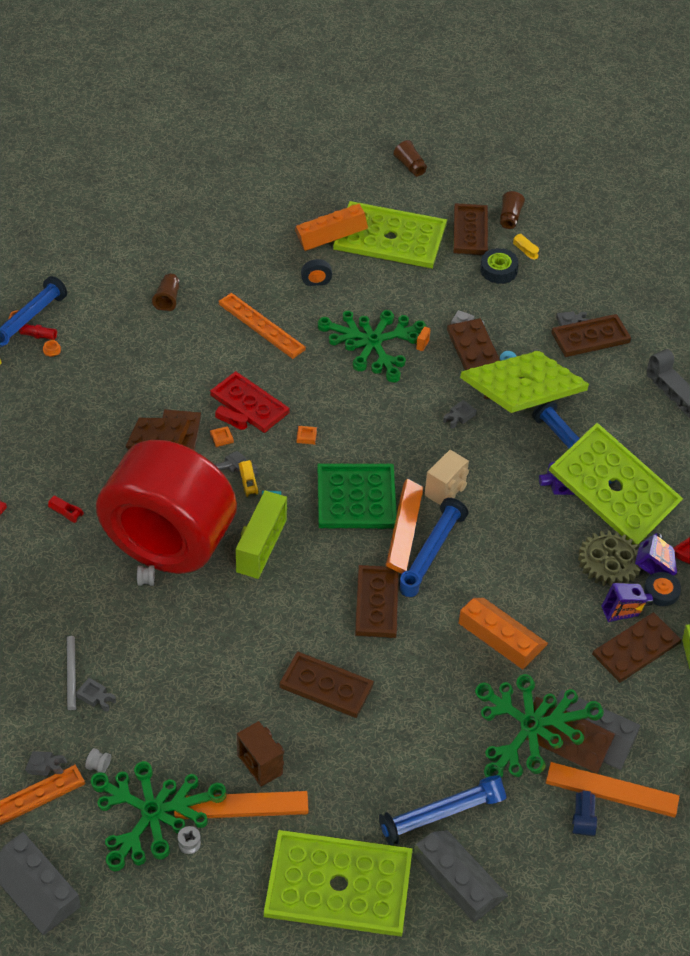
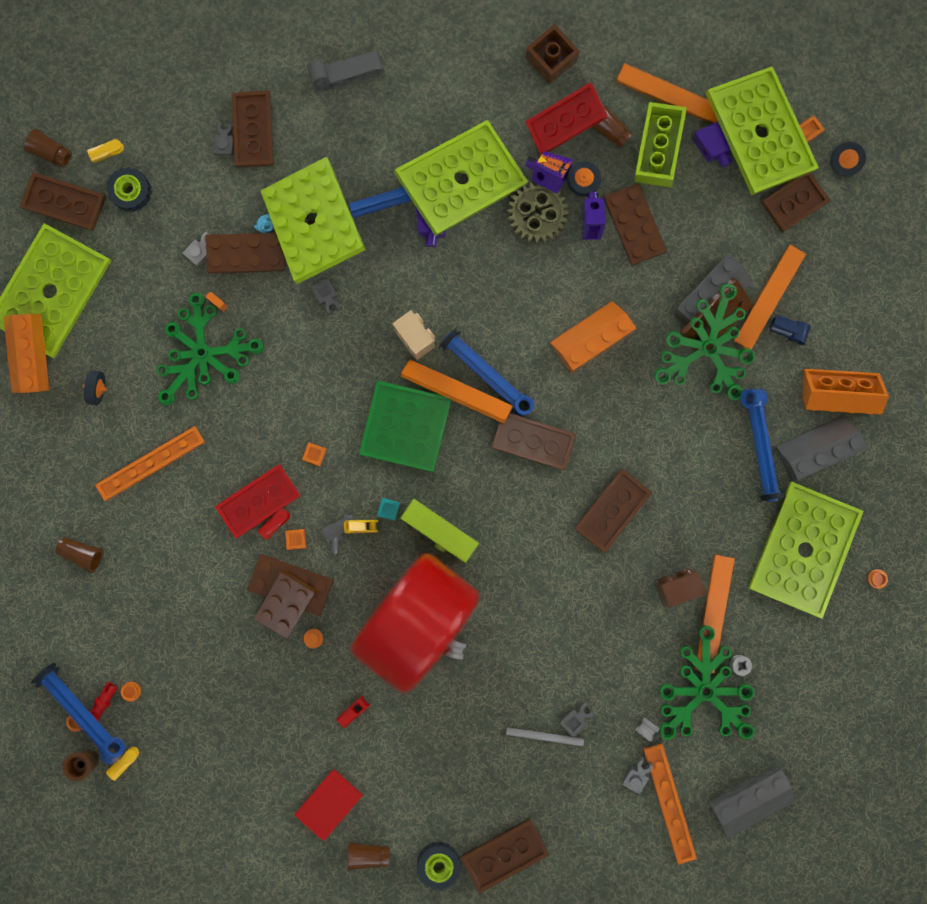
camera: 75 degrees left, 35 degrees up
none -> orange slope [803,369,889,415]

